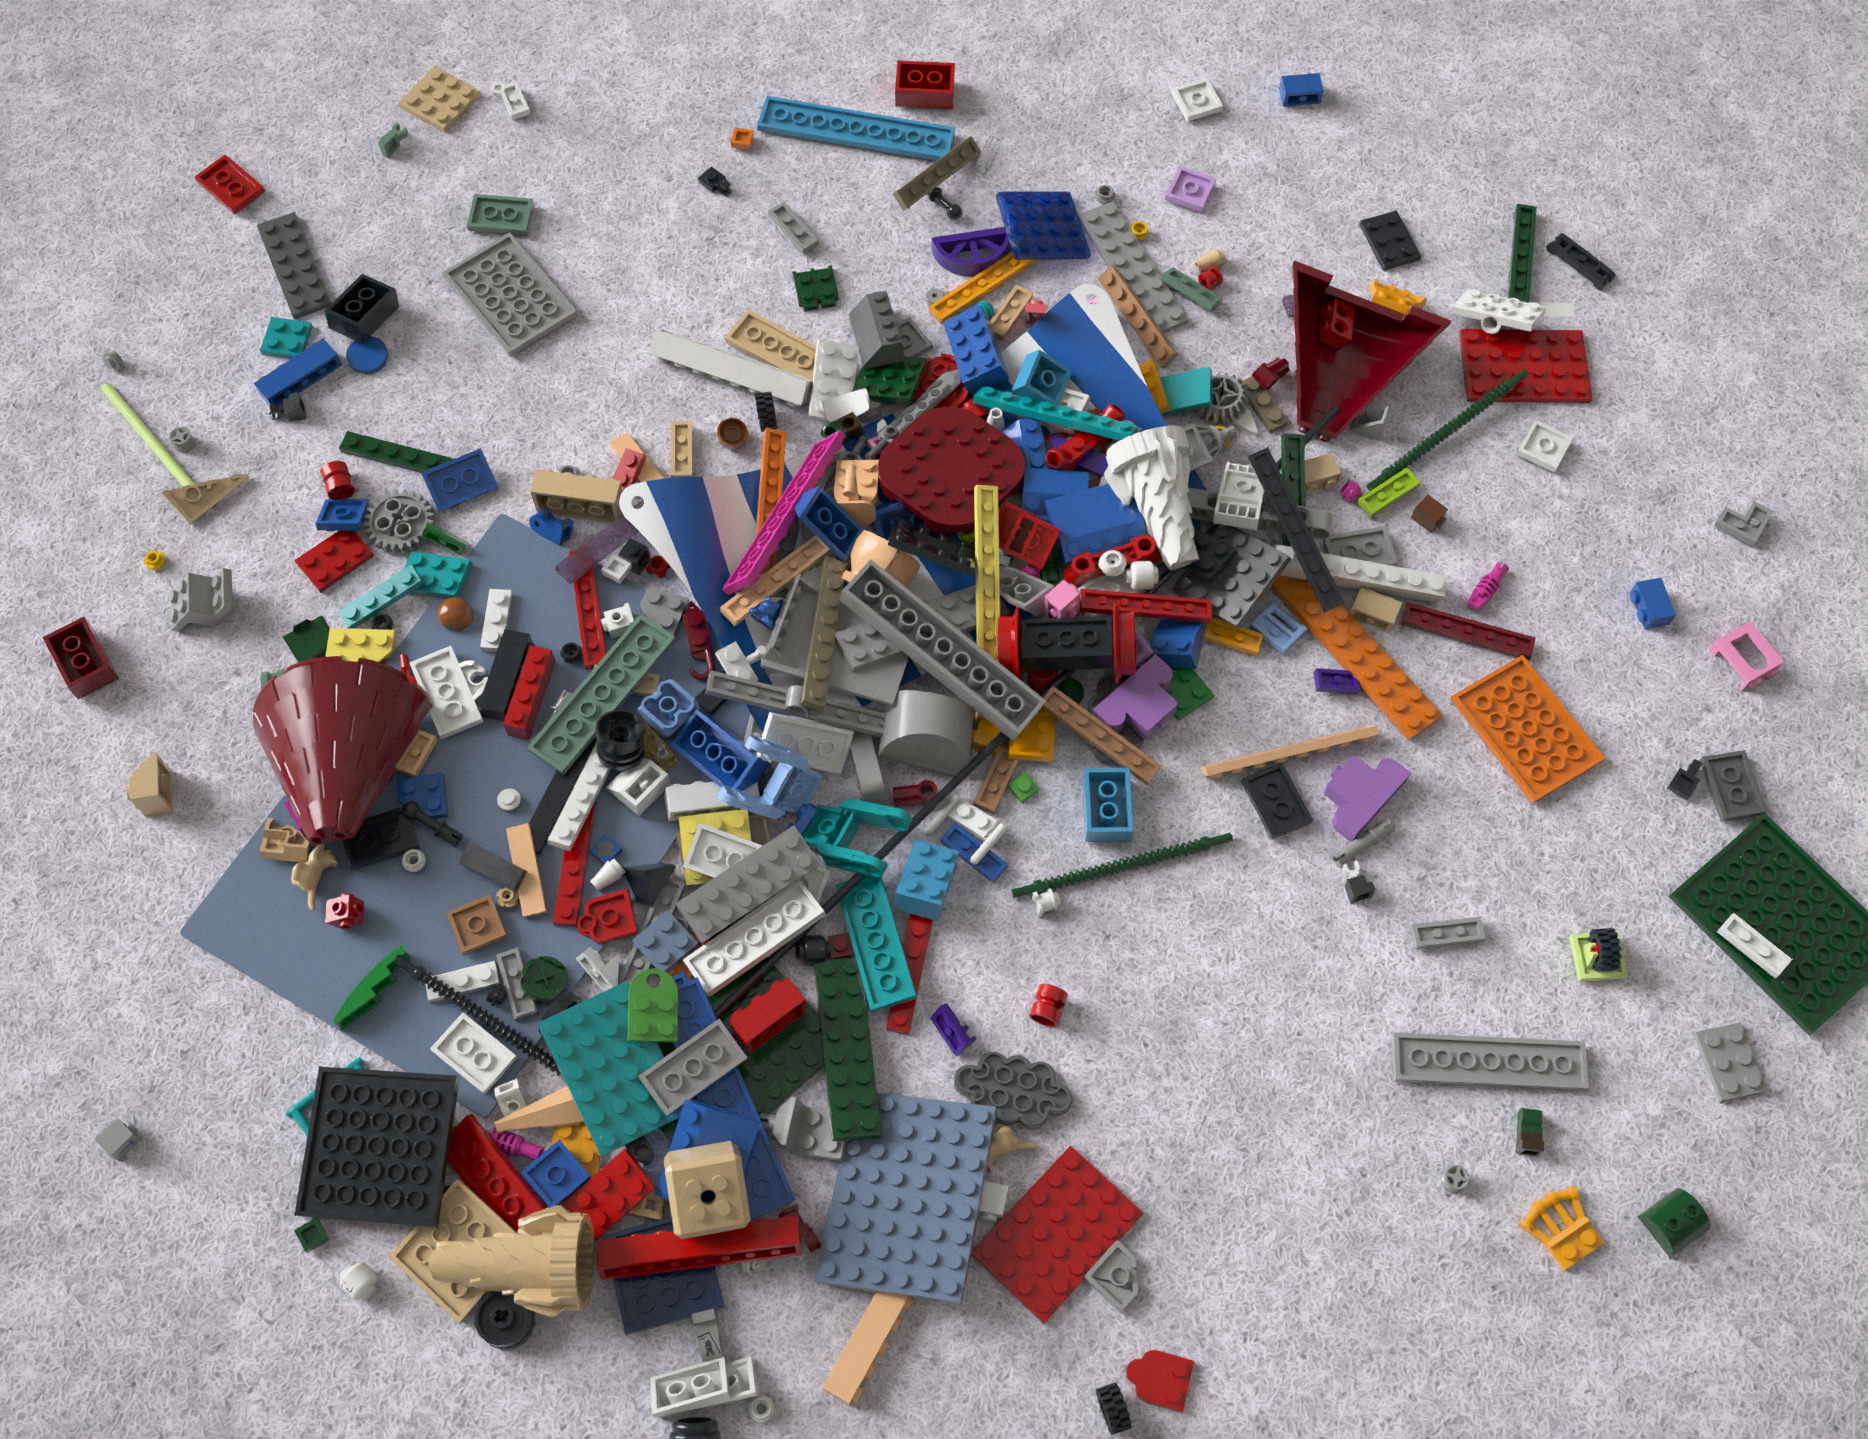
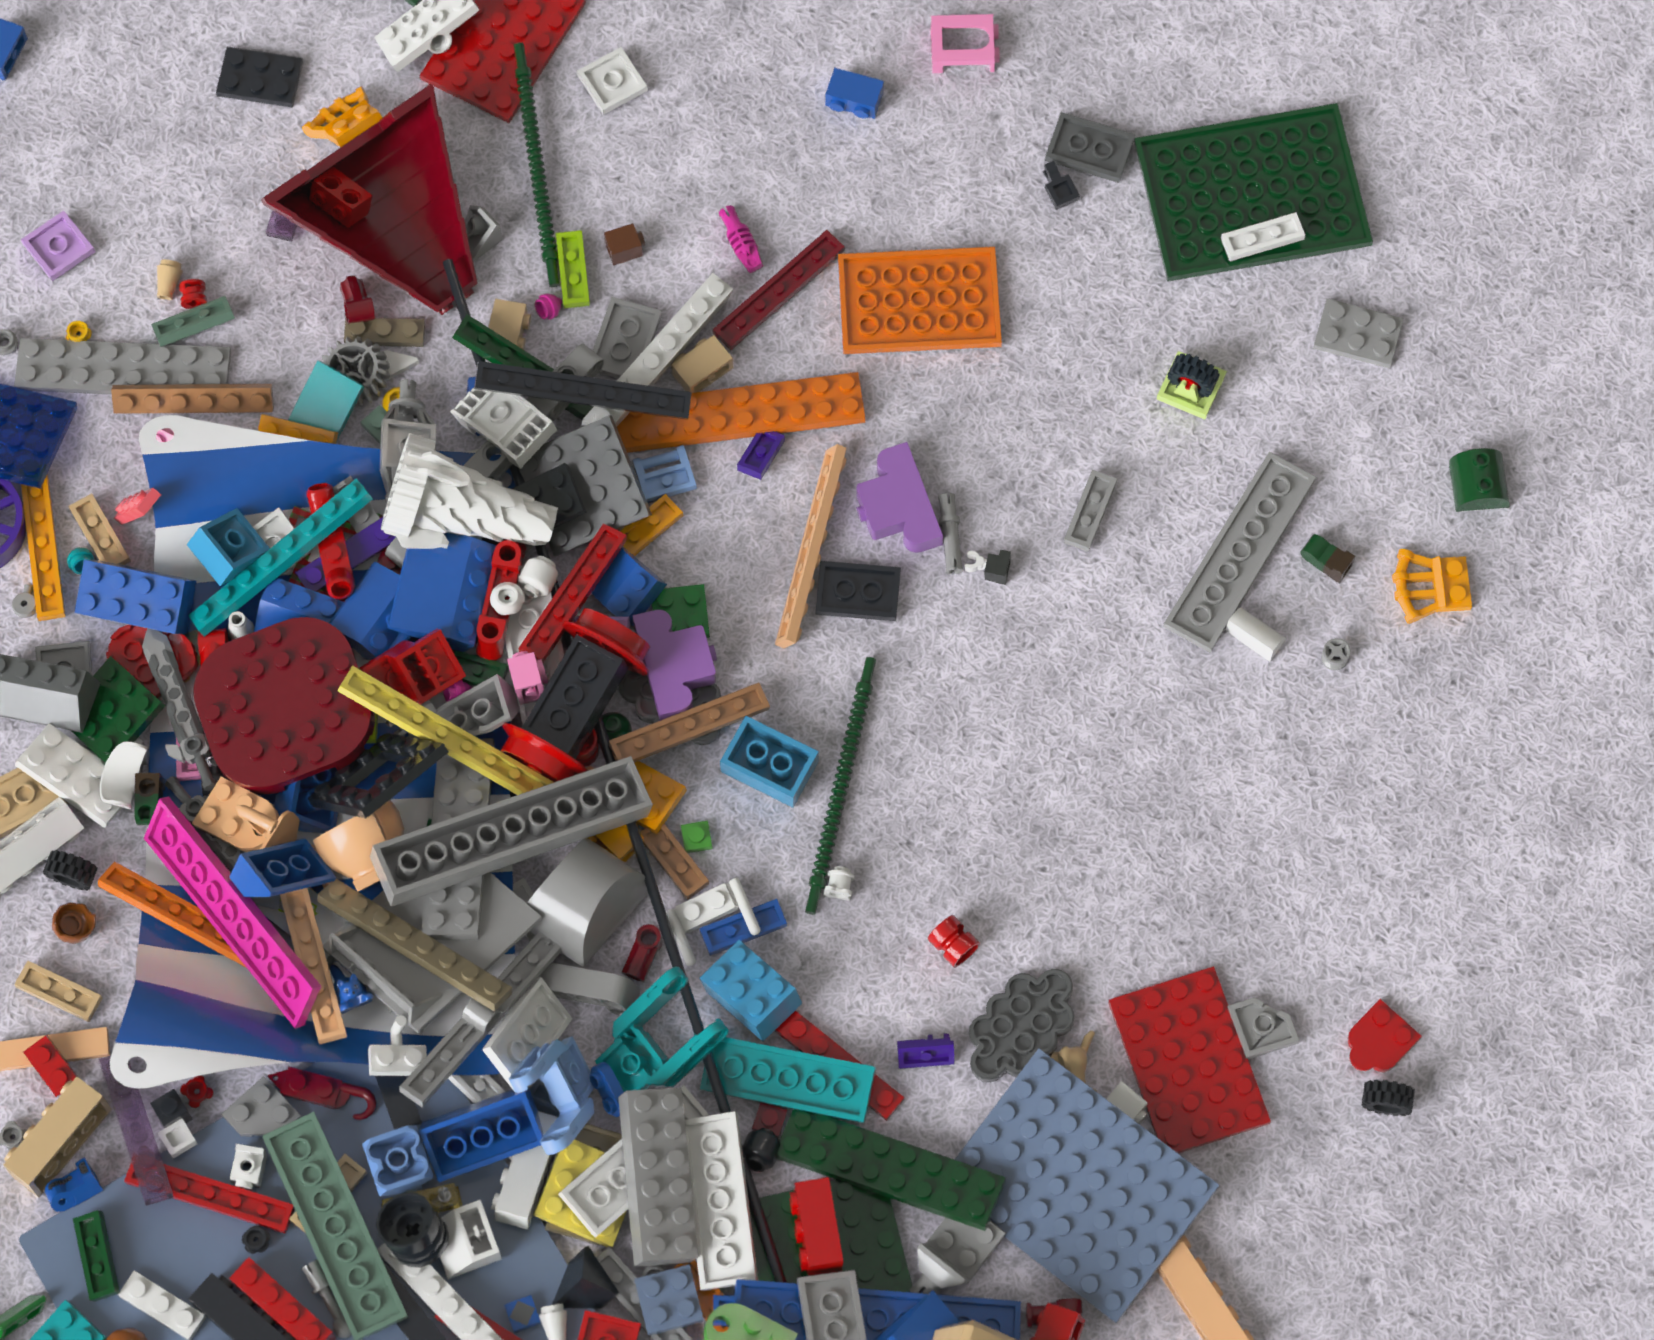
camera: 60 degrees left, 5 degrees up
none -> dark green plate [73,1210,120,1302]
none -> white brick [1226,607,1286,661]

